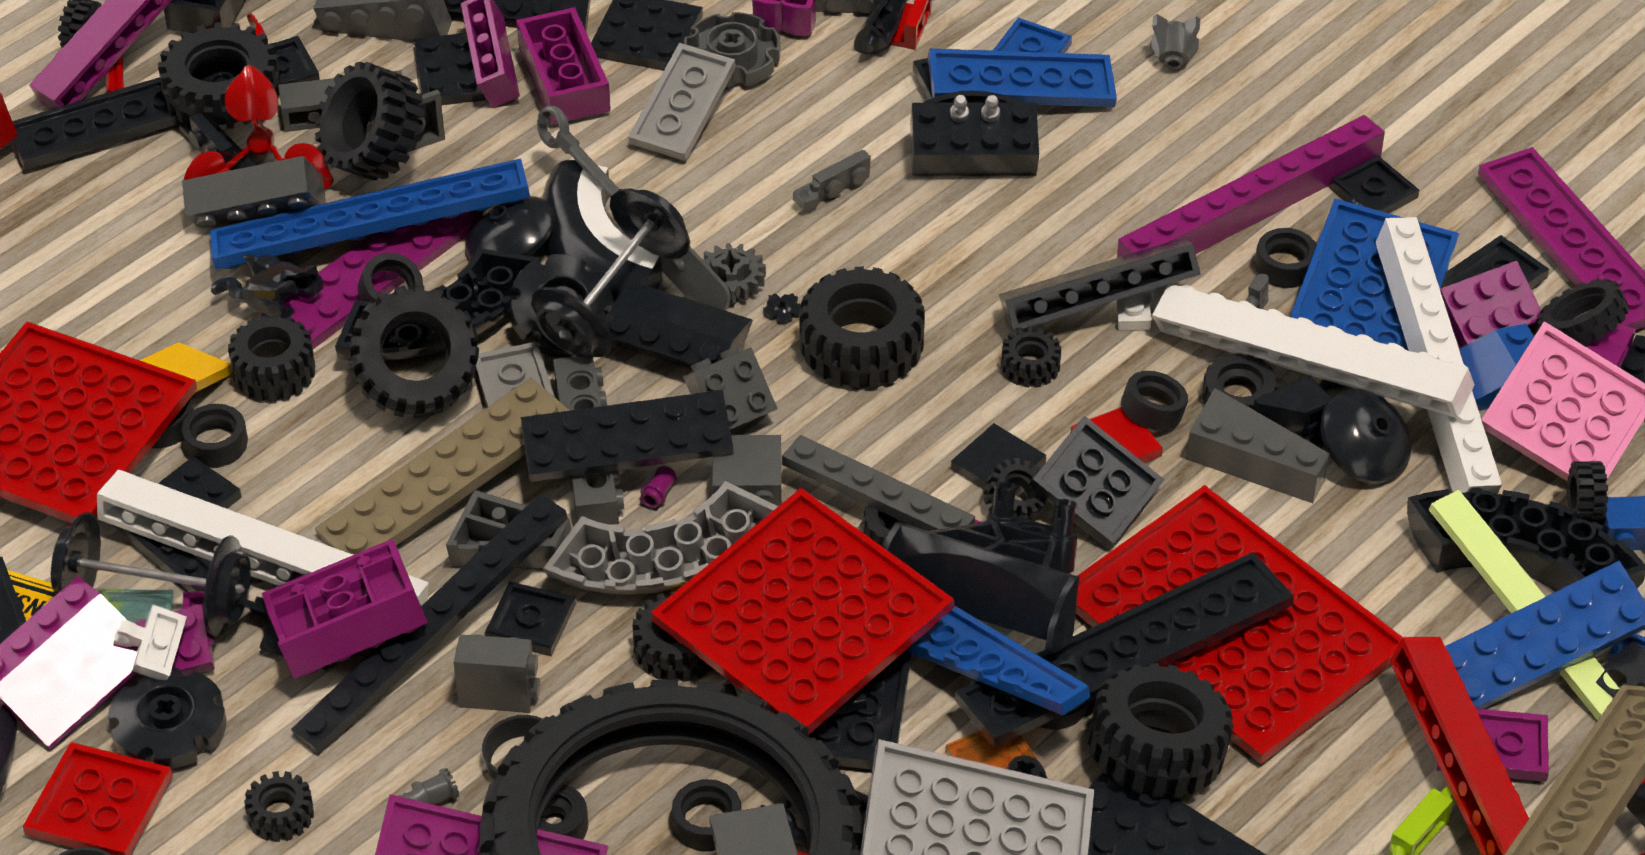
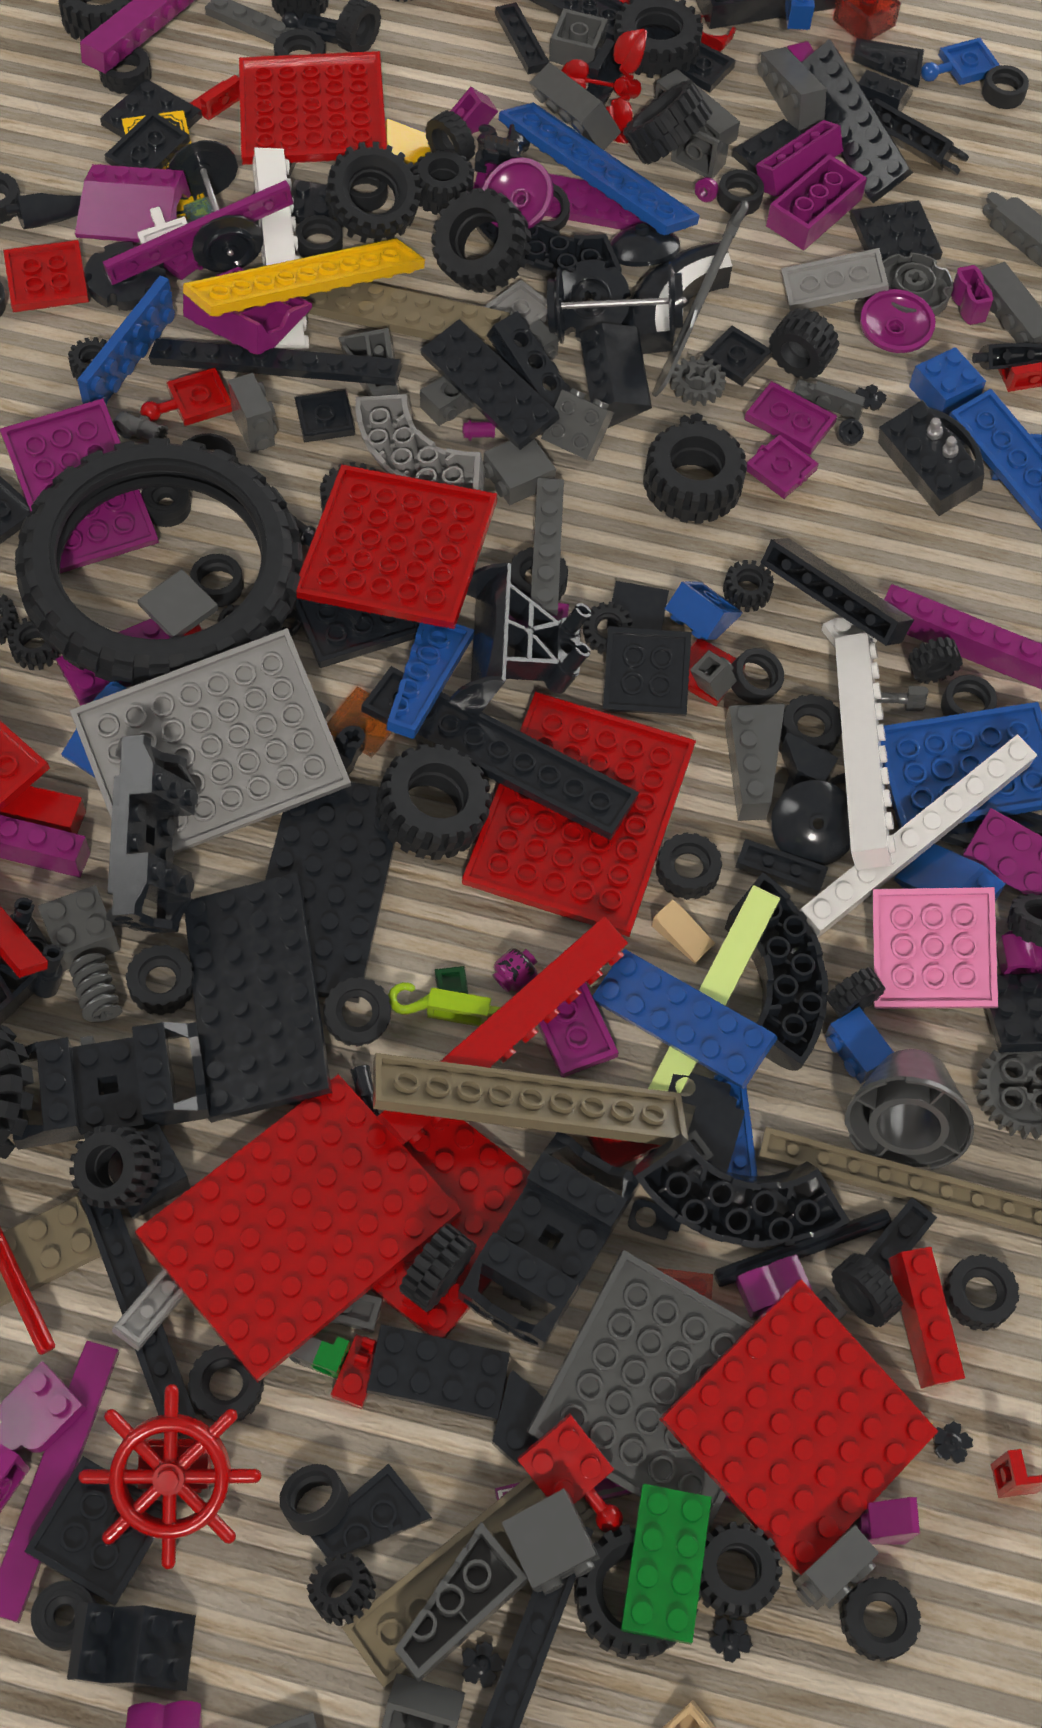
camera: 55 degrees right, 15 degrees up
none -> blue plate [77,275,175,405]
none -> magenta tile [103,180,294,285]
none -> red plate [140,367,232,426]
none -> yellow plate [183,238,425,316]
none -> black tyre [296,215,343,258]
none -> black tyre [325,142,421,243]
none -> black tyre [425,110,476,161]
none -> dark green tile [435,966,468,994]
none -> magenta slope [451,86,499,134]
none -> magenta dish [483,158,553,229]
none -> black brick [487,311,571,408]
none -> magenta head [492,948,537,993]
none -> black plate [495,2,549,75]
none -> dark grey brick [549,8,608,65]
none -> tan slope [651,899,716,964]
none -> black tyre [656,832,722,900]
none -> blue slope [665,581,743,640]
none -> dark grey brick [690,650,737,701]
none -> magenta plate [695,178,718,202]
none -> black plate [703,326,772,386]
none -> black tyre [717,169,764,215]
none -> black plate [735,839,828,896]
none -> magenta plate [744,381,837,455]
none -> magenta plate [746,434,819,499]
none -> black tyre [769,308,839,379]
none -> black tile [837,418,864,446]
none -> black plant [856,384,887,411]
none -> magenta dish [860,289,936,353]
none -> black tyre [908,637,963,684]
none -> blue brick [909,347,986,415]

